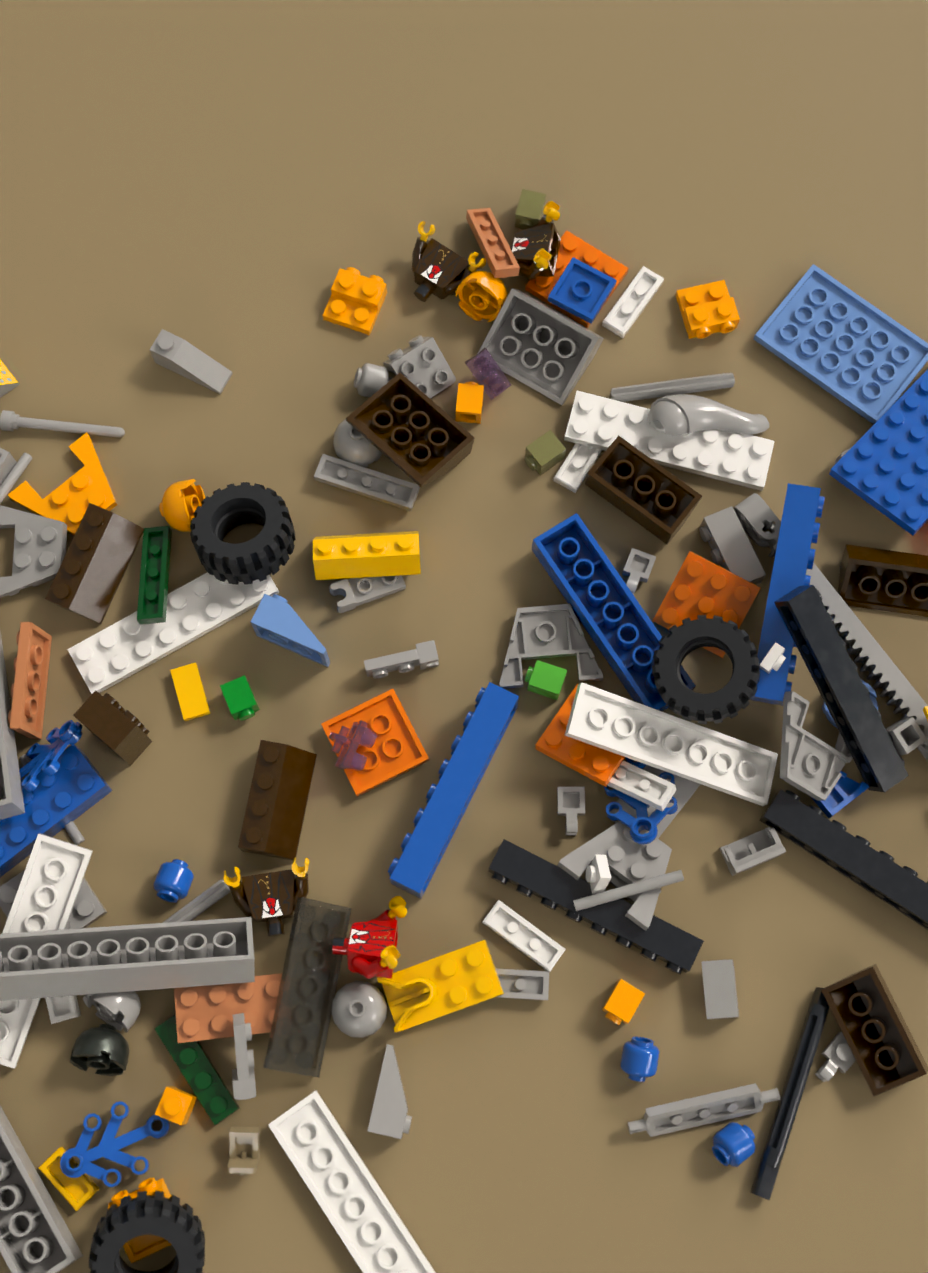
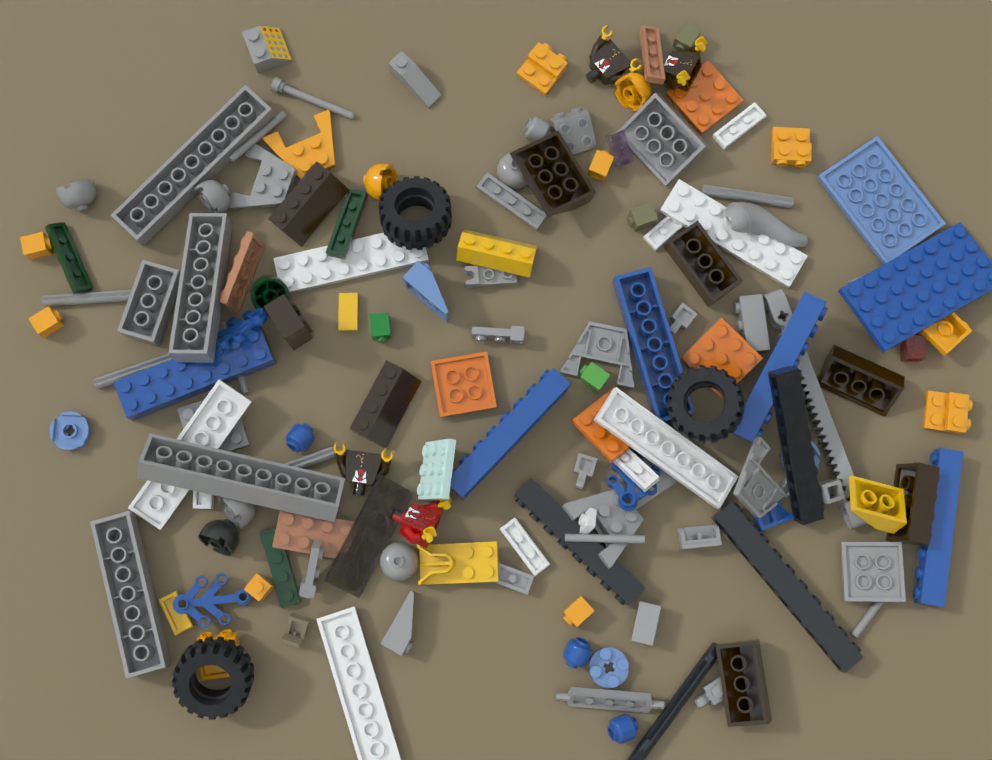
camera: 15 degrees right, 5 degrees up
hips [329,720,377,771] -> none
blue plate [548,257,617,324] -> none
white plate [760,642,786,674] -> none
none -> dark green cylinder [250,275,289,315]
none -> light aqua plate [417,439,456,501]
none -> medium blue plate [589,647,629,688]

